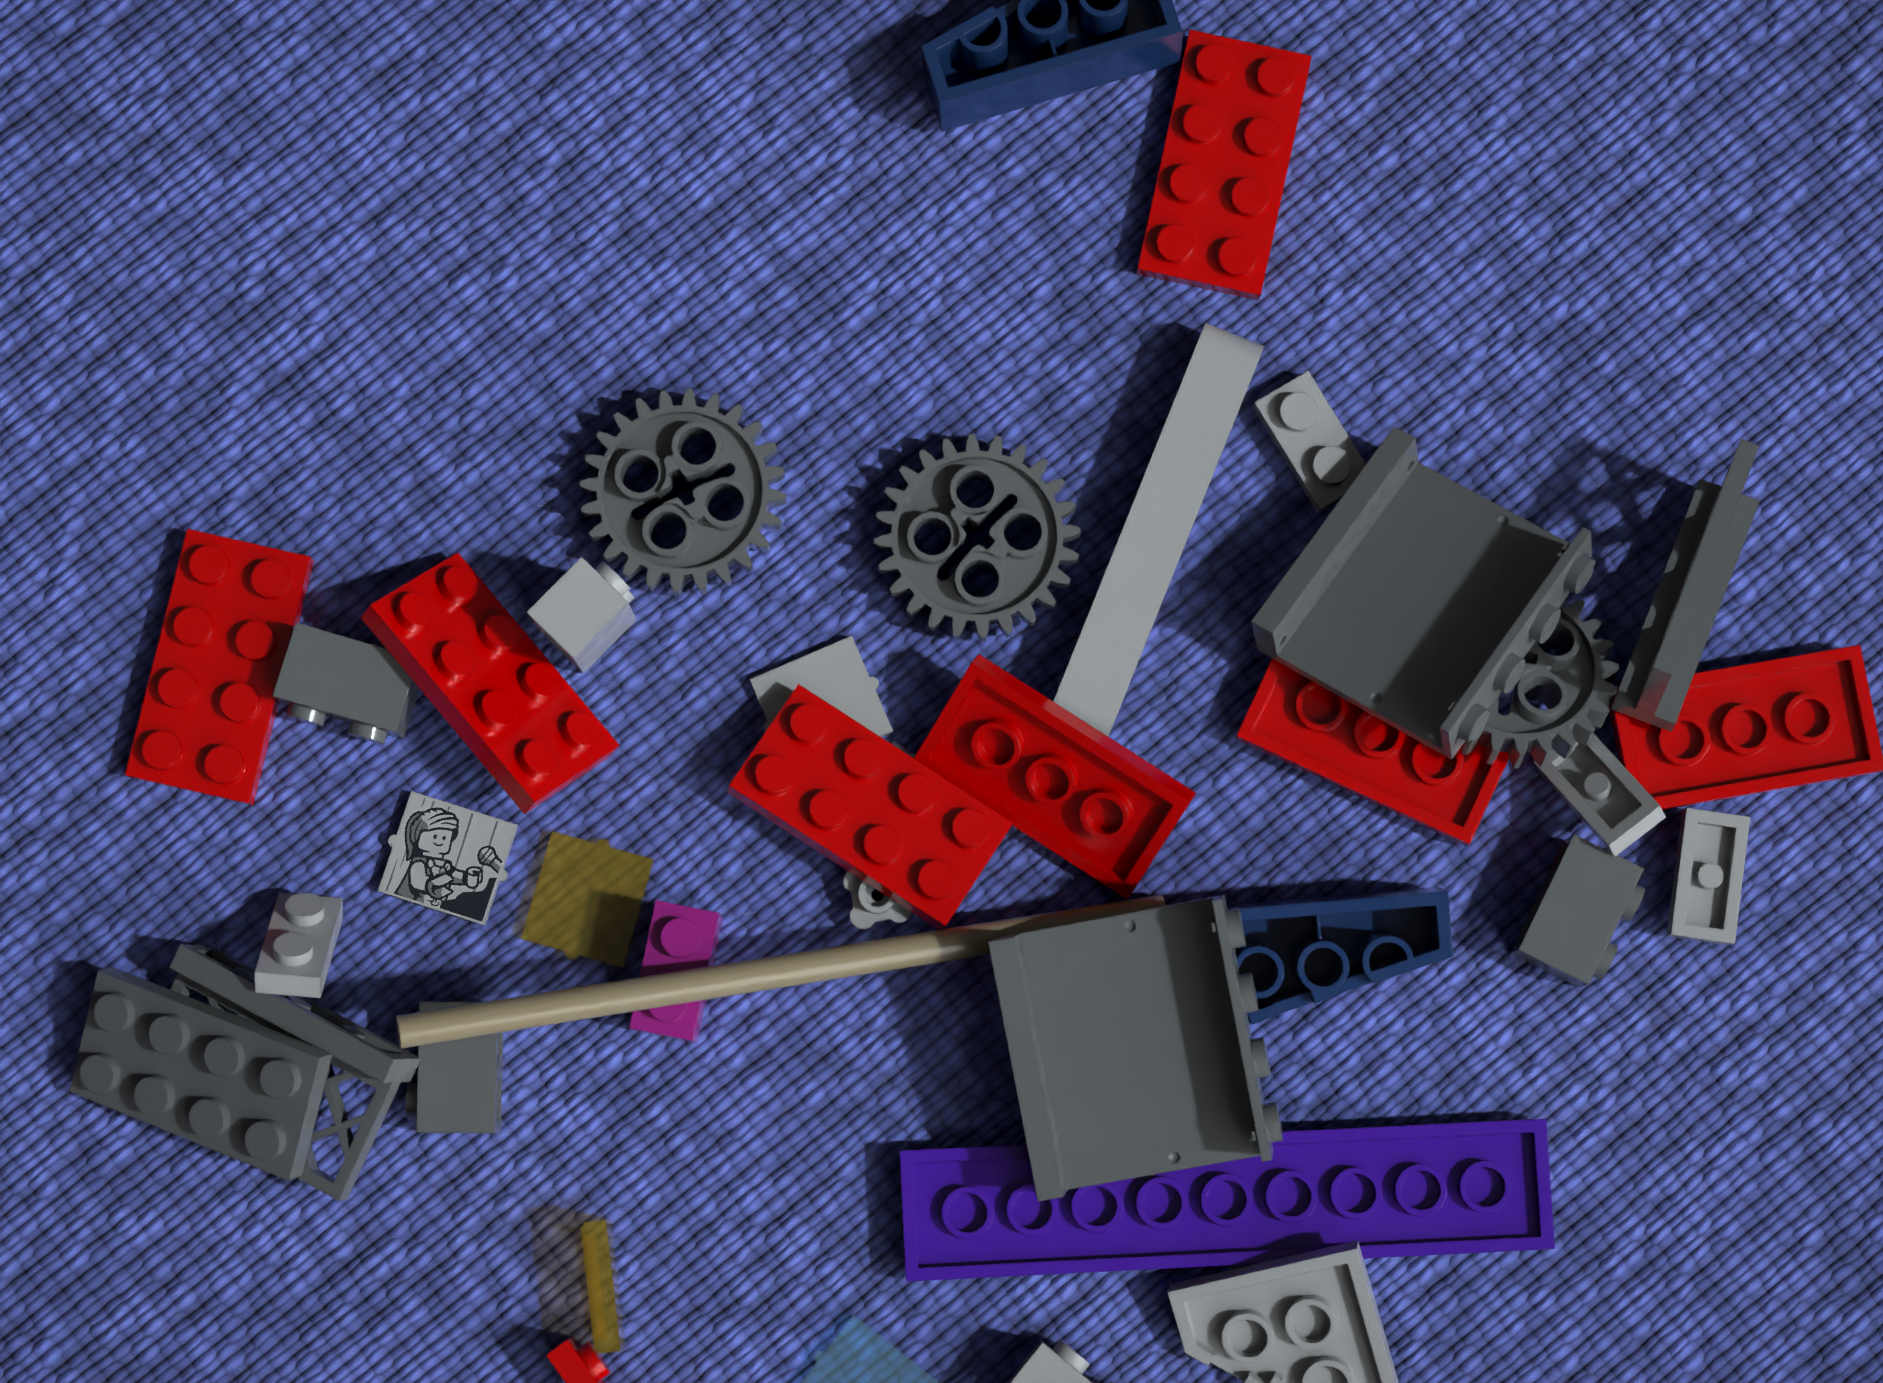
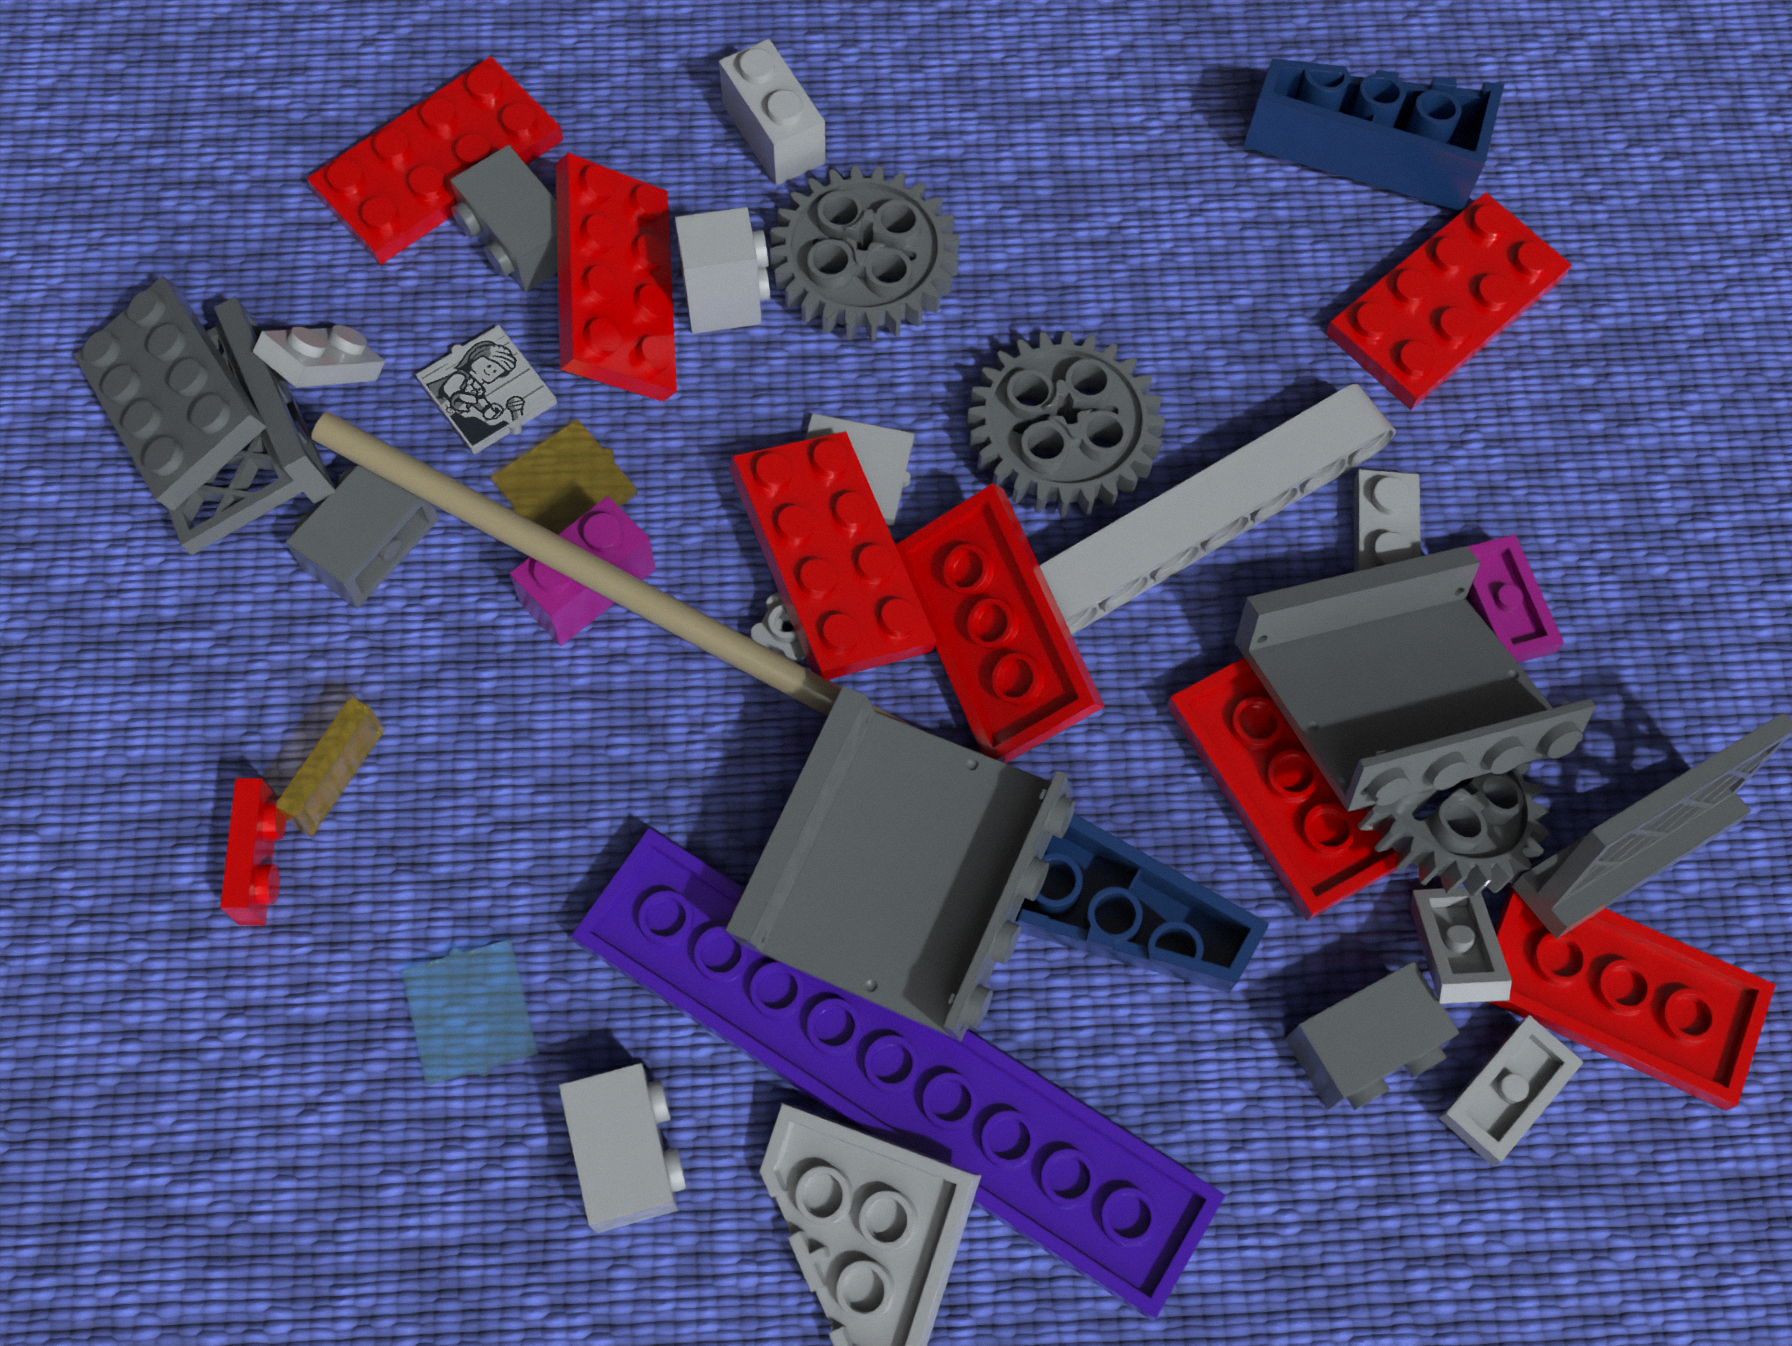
camera: 35 degrees right, 15 degrees down
none -> light grey brick [719,39,825,186]
none -> magenta plate [1467,534,1564,663]

